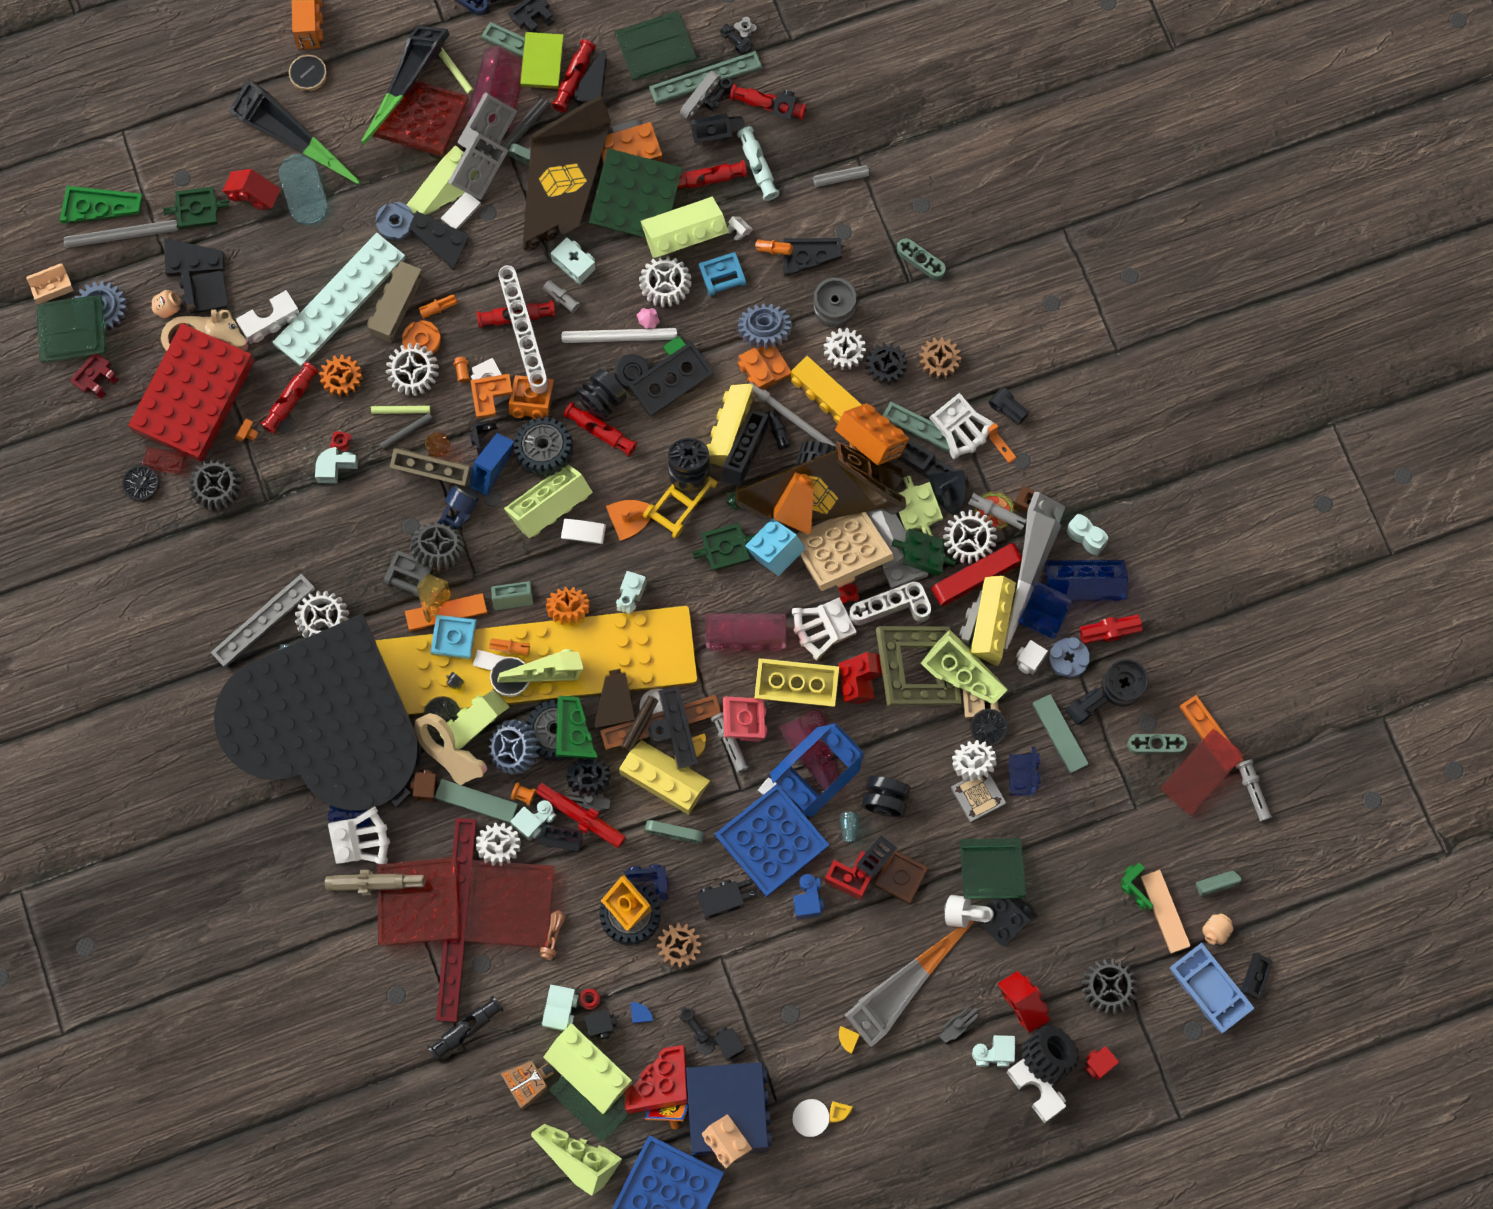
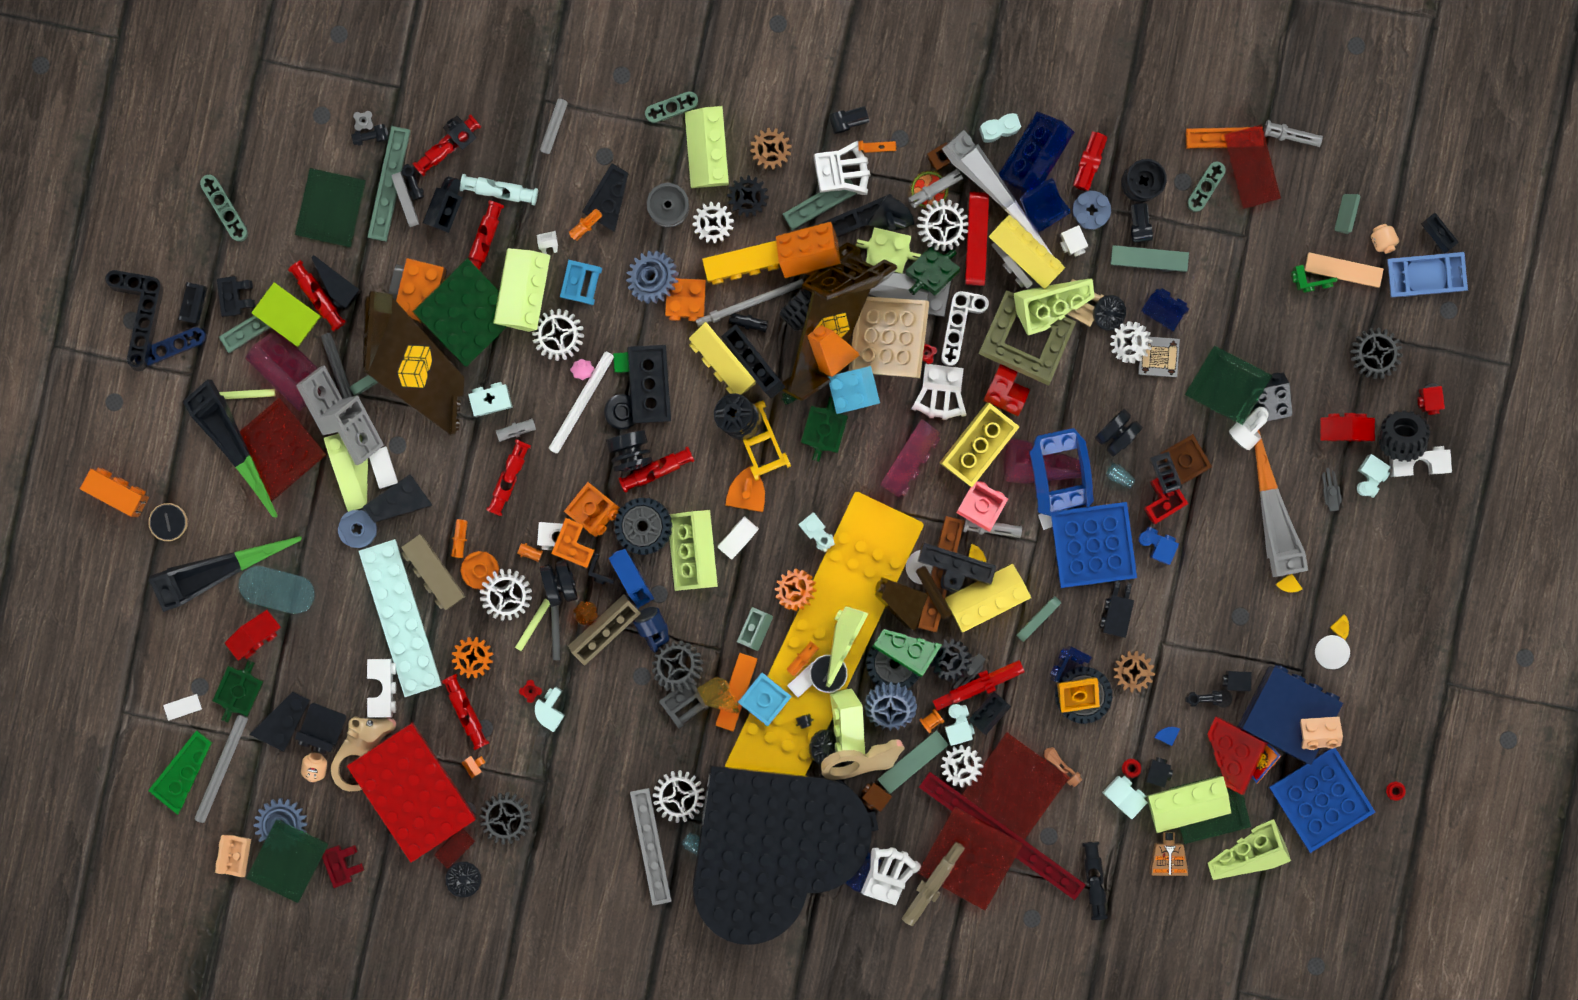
camera: 60 degrees left, 15 degrees up
white beam [499,266,548,394] -> none
none -> white sticker [163,694,202,721]
none -> black wheel [540,559,578,607]
none -> yellowish green slope [685,106,729,188]

